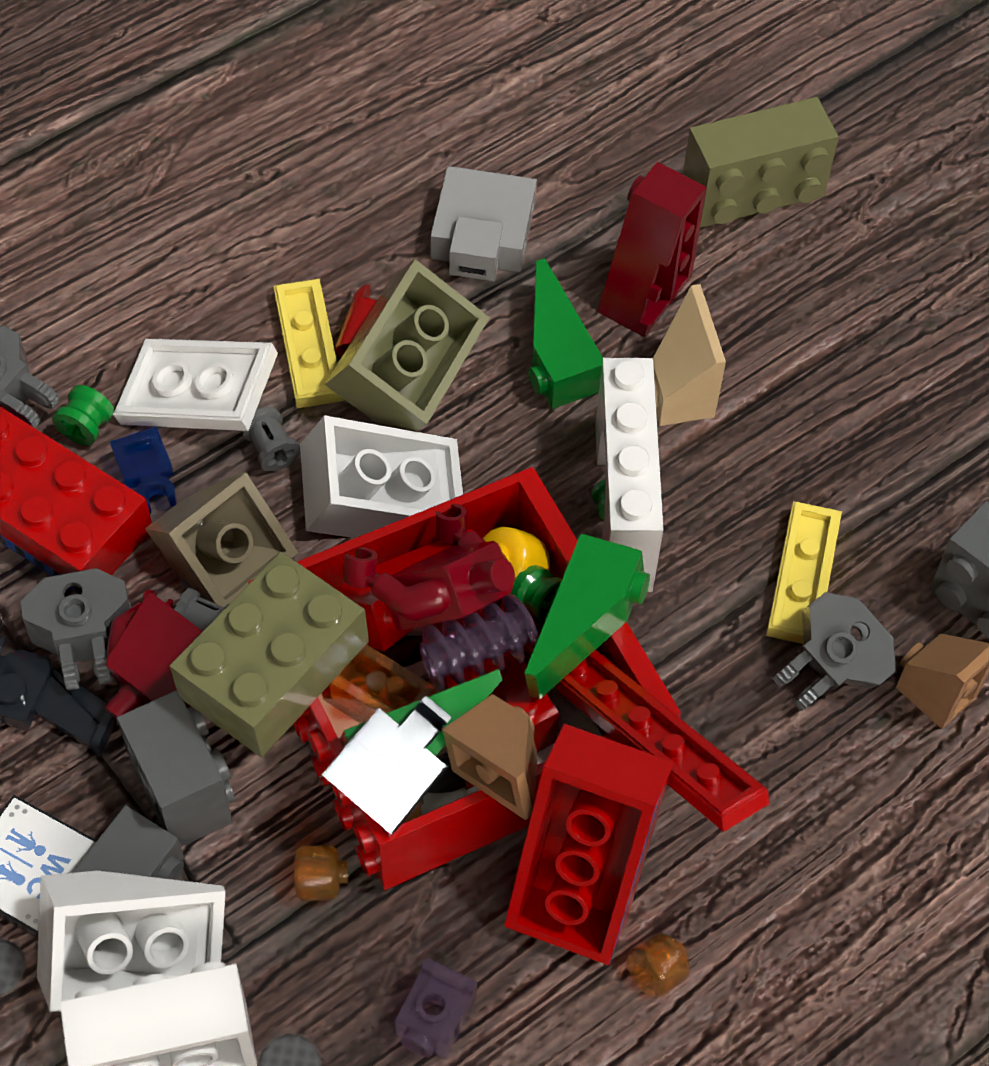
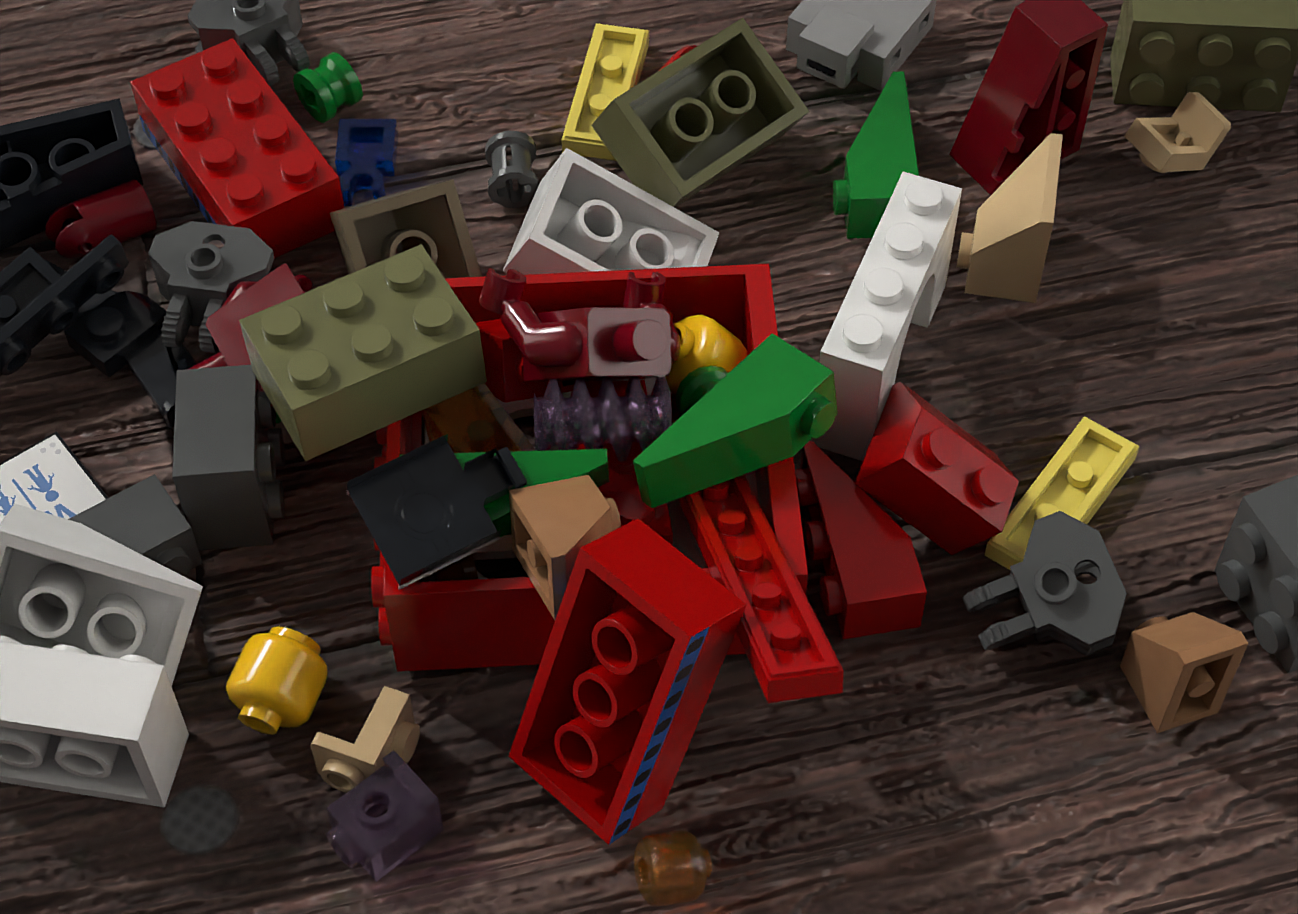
camera: 25 degrees right, 5 degrees down
white tile [113,339,278,431] -> none
clear orange piece [294,845,348,901] -> none
none -> yellow head [226,626,328,734]
none -> tan bracket [310,686,420,797]
none -> red slope [795,441,927,639]
none -> red slope [855,381,1019,555]
none -> tan bracket [1124,92,1231,173]

